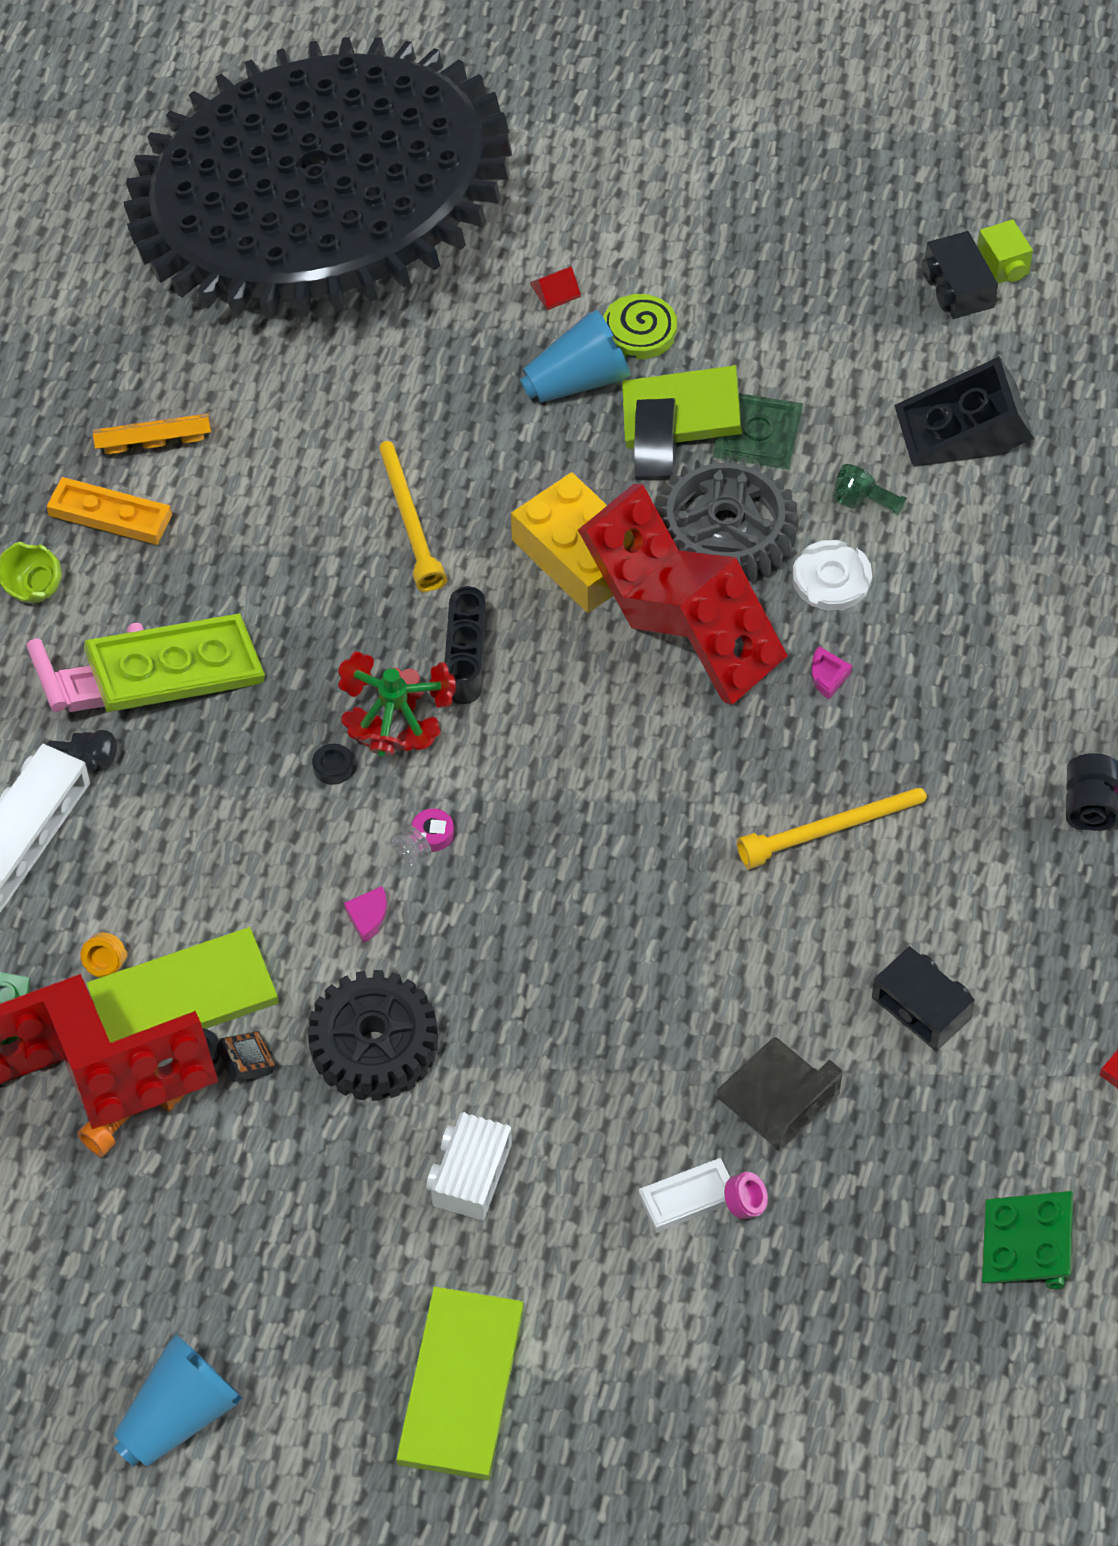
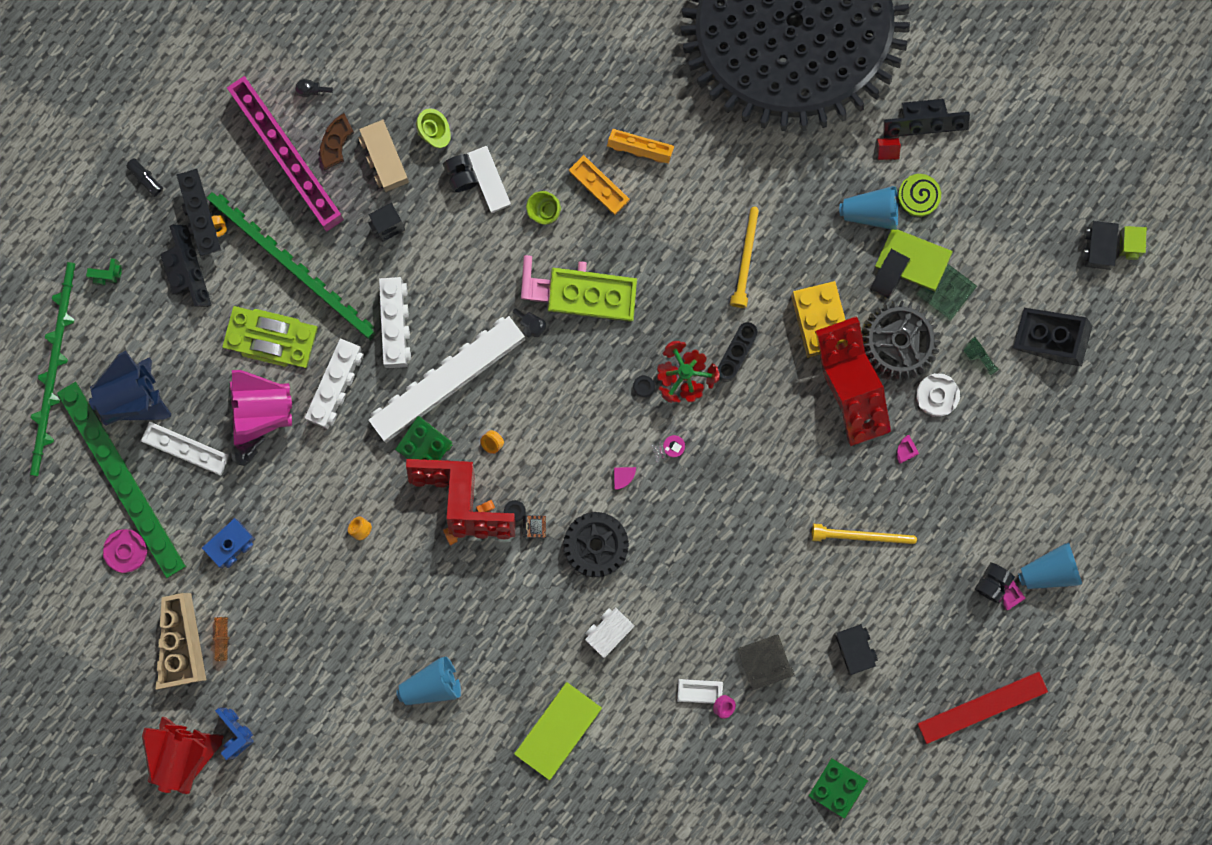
camera: 25 degrees right, 25 degrees up
lime tile [86,927,279,1043] -> none
none -> black bracket [883,99,970,138]

